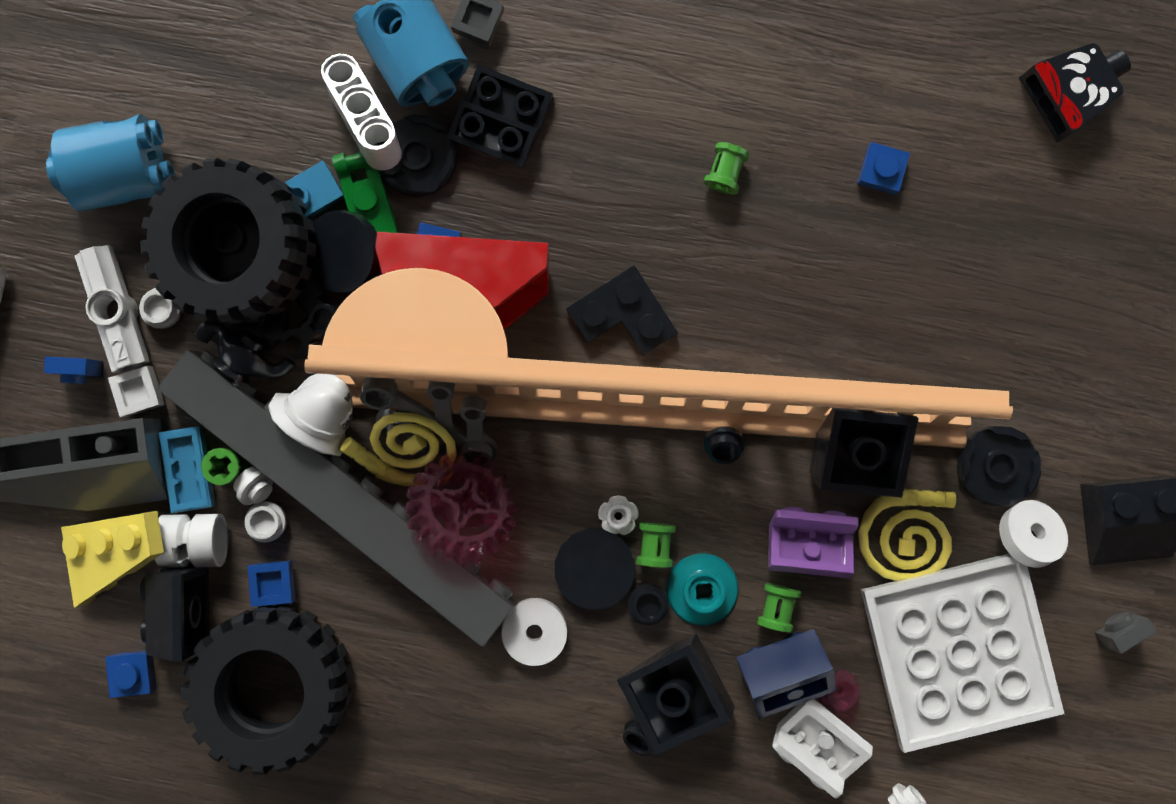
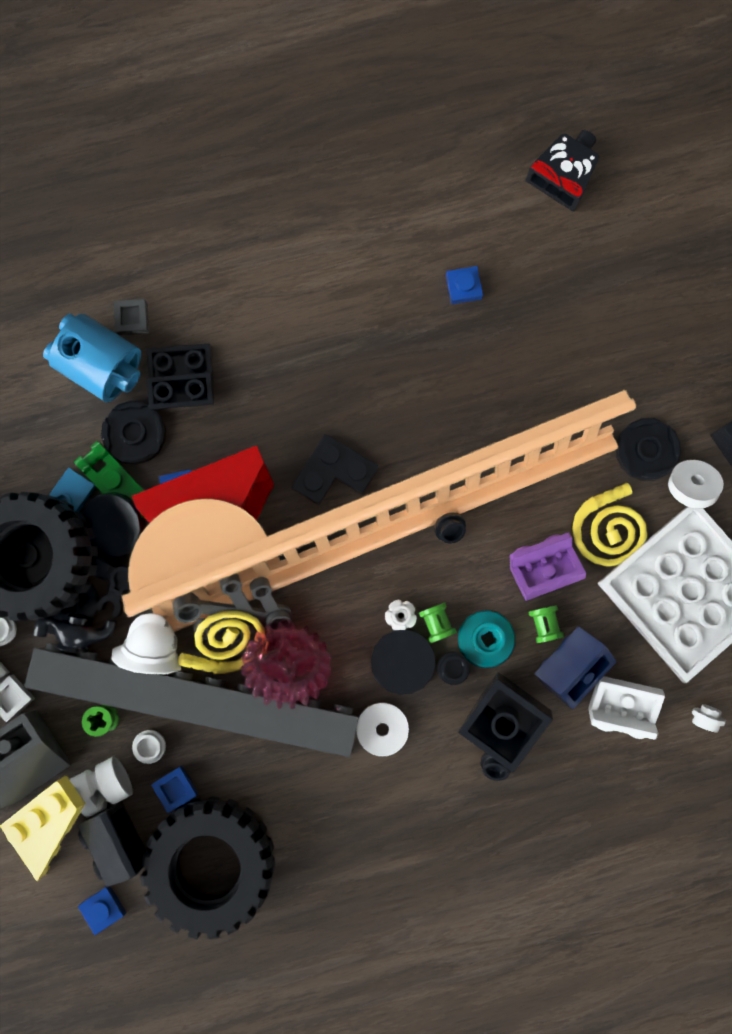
camera: 30 degrees left, 5 degrees down
dark azure plate [159,426,216,514] -> none
white plate [233,466,273,505] -> none
white beam [321,54,402,171] -> none
bright green bush [703,142,750,194] -> none
black slope [809,408,919,498] -> none
clear pink plate [821,670,860,711] -> none

